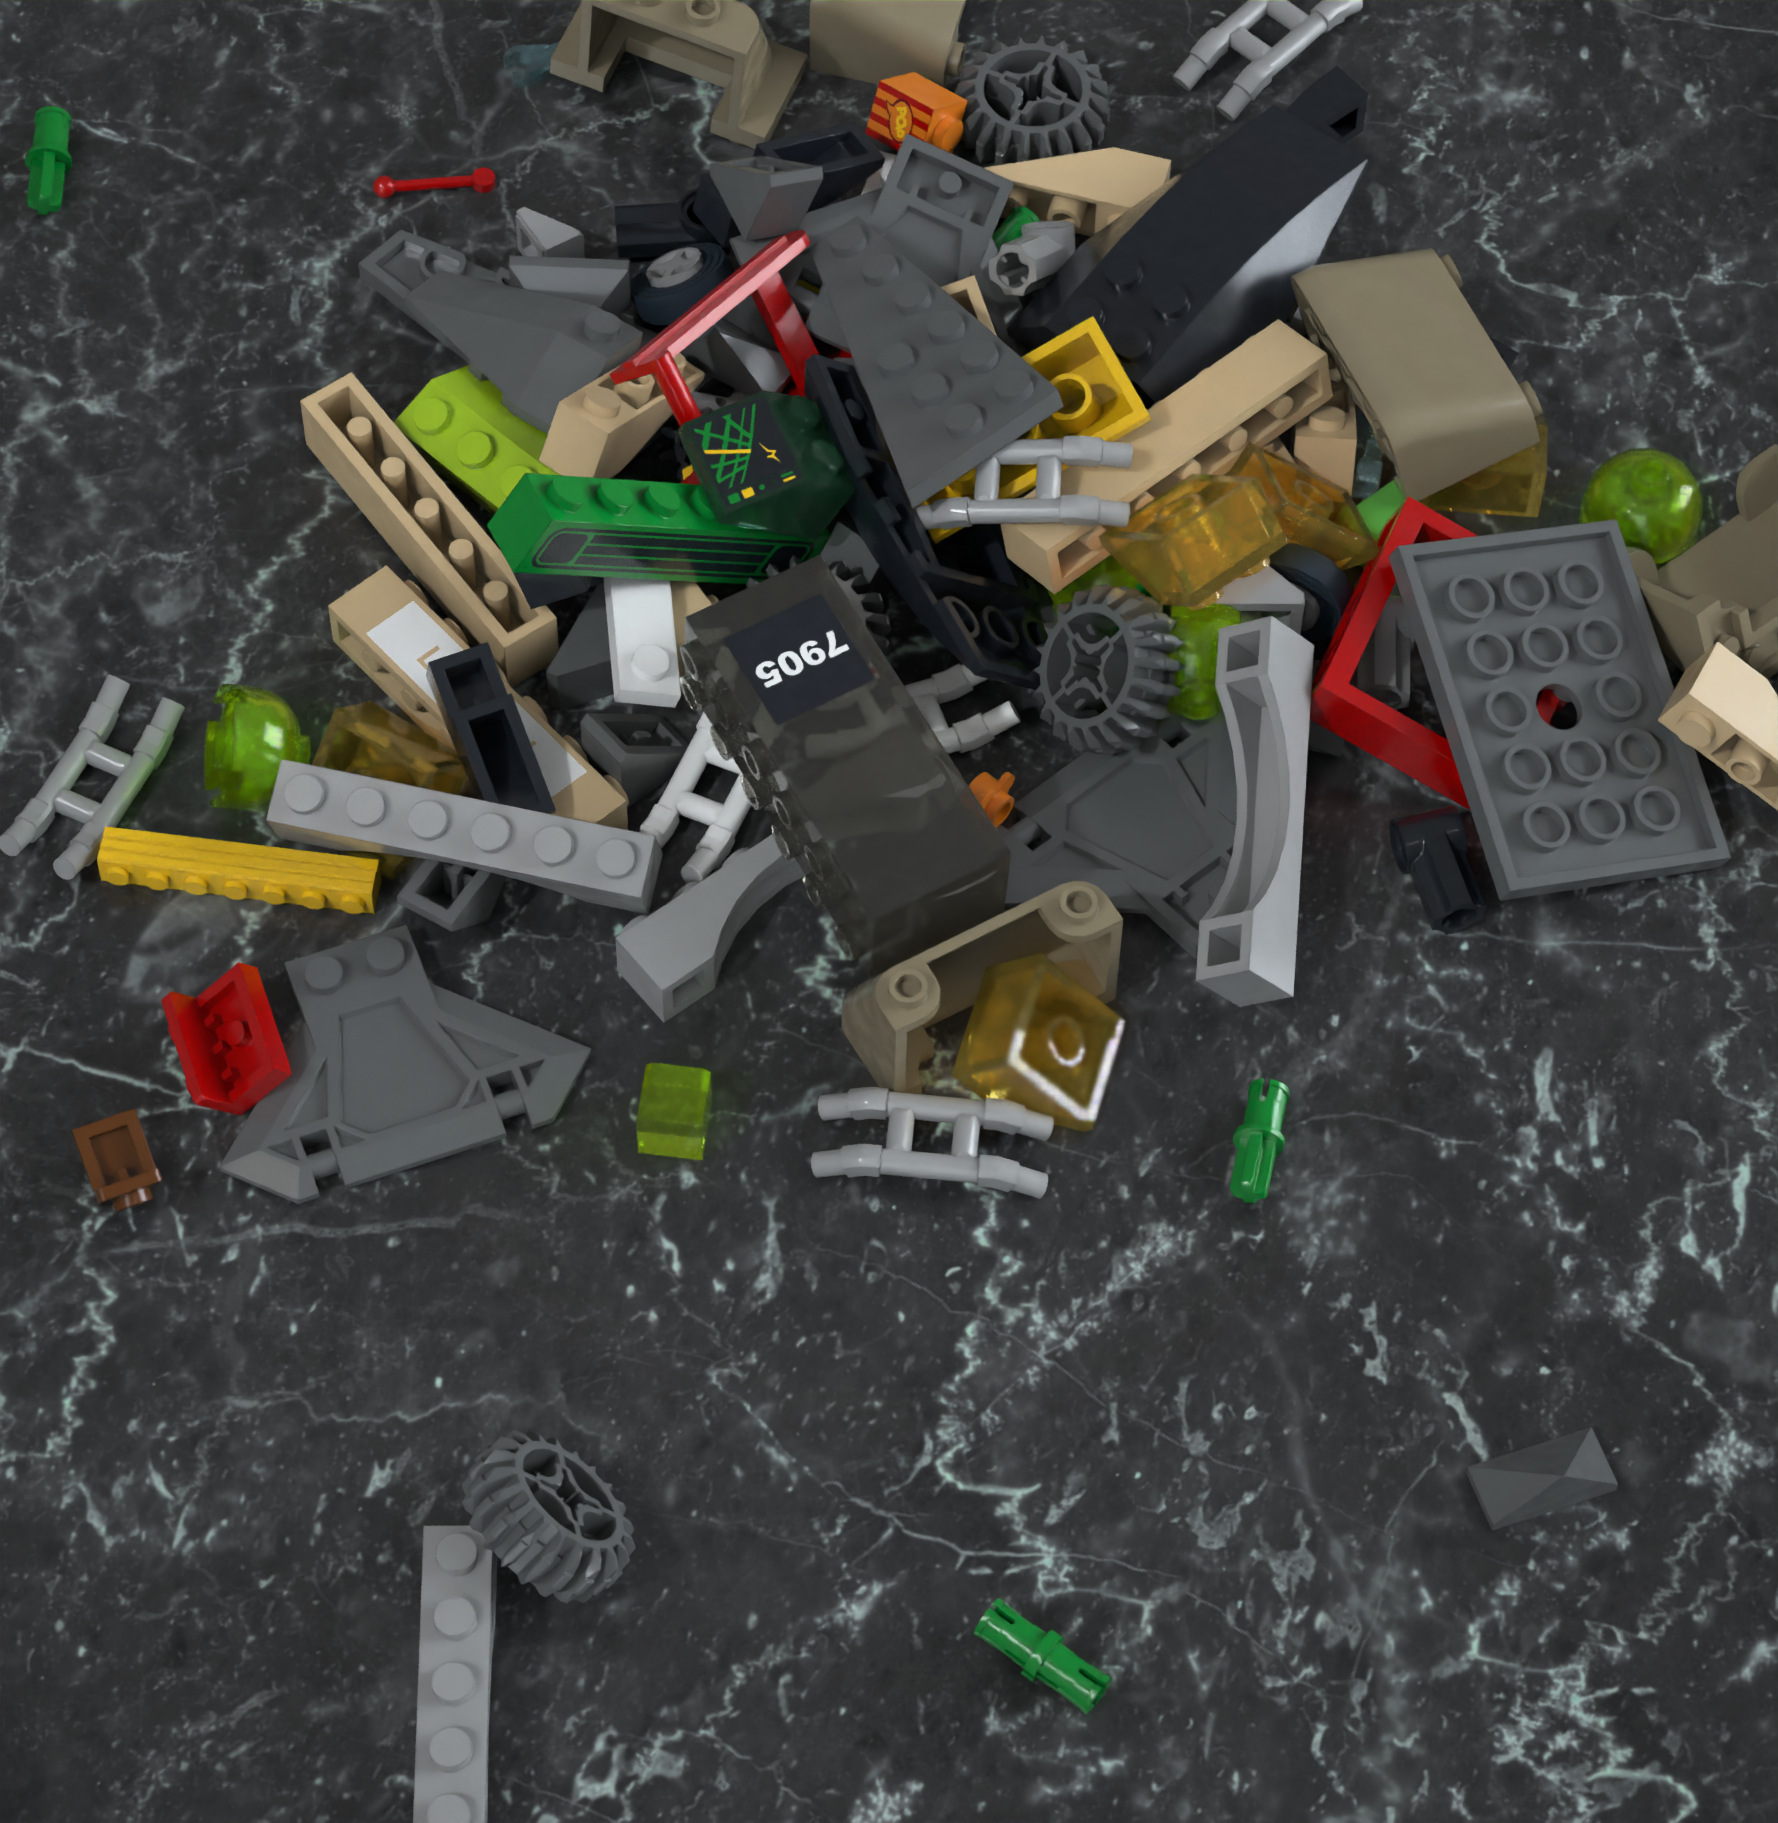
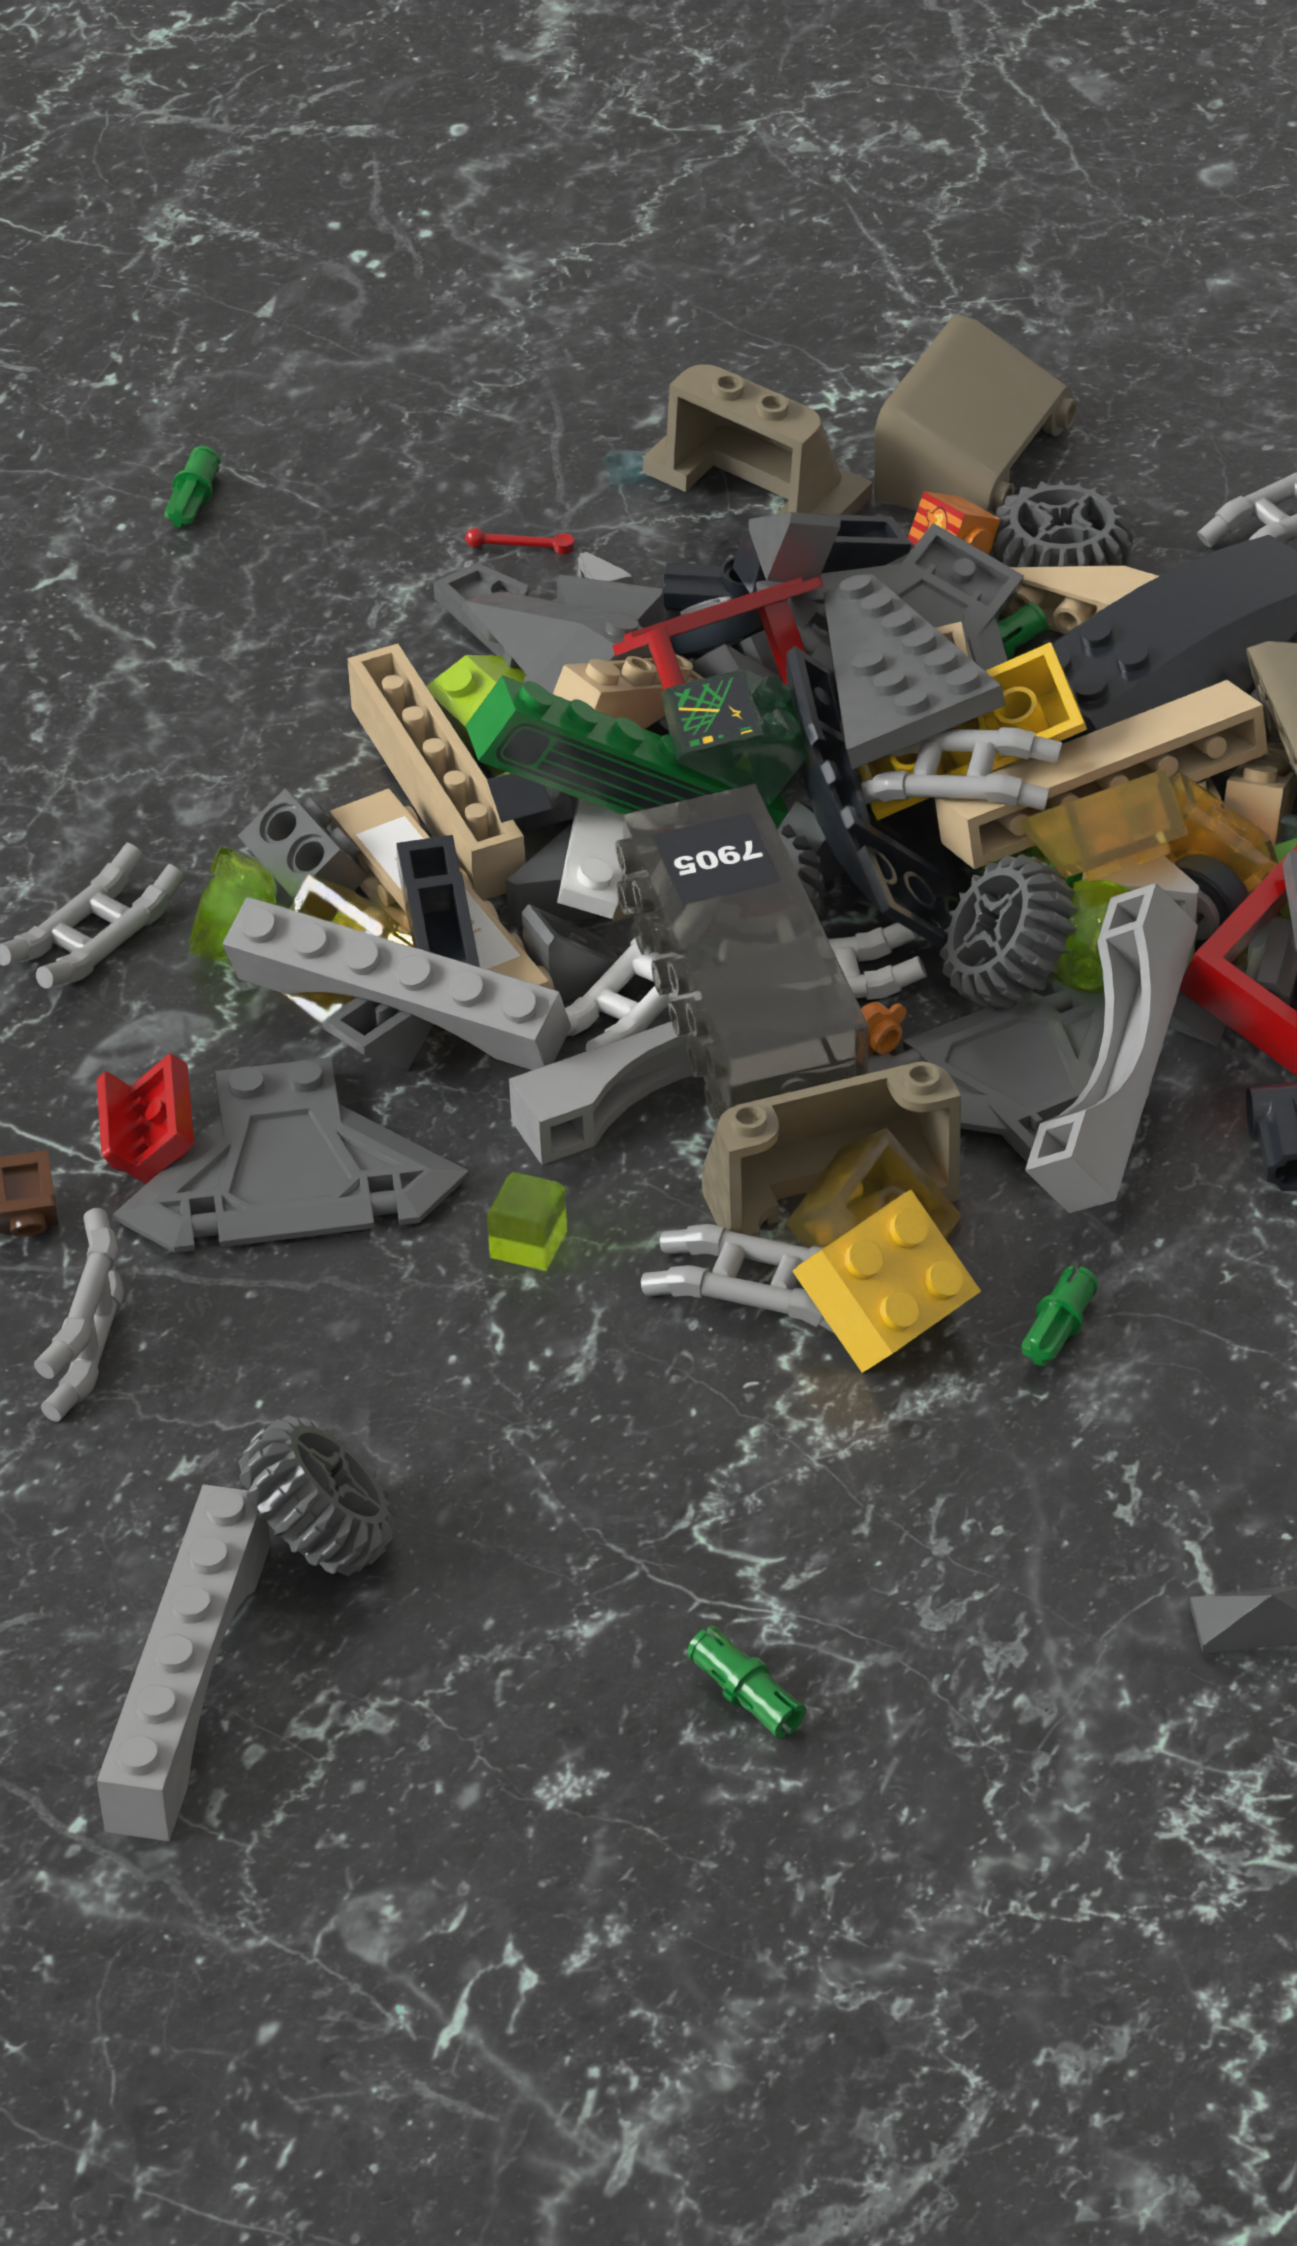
camera: 15 degrees right, 15 degrees down
yellow piece [97,826,382,914] -> none
light grey piece [989,221,1076,296] -> none
none -> light grey piece [34,1208,124,1422]
none -> dark grey brick [238,788,369,920]
none -> yellow brick [792,1190,981,1373]

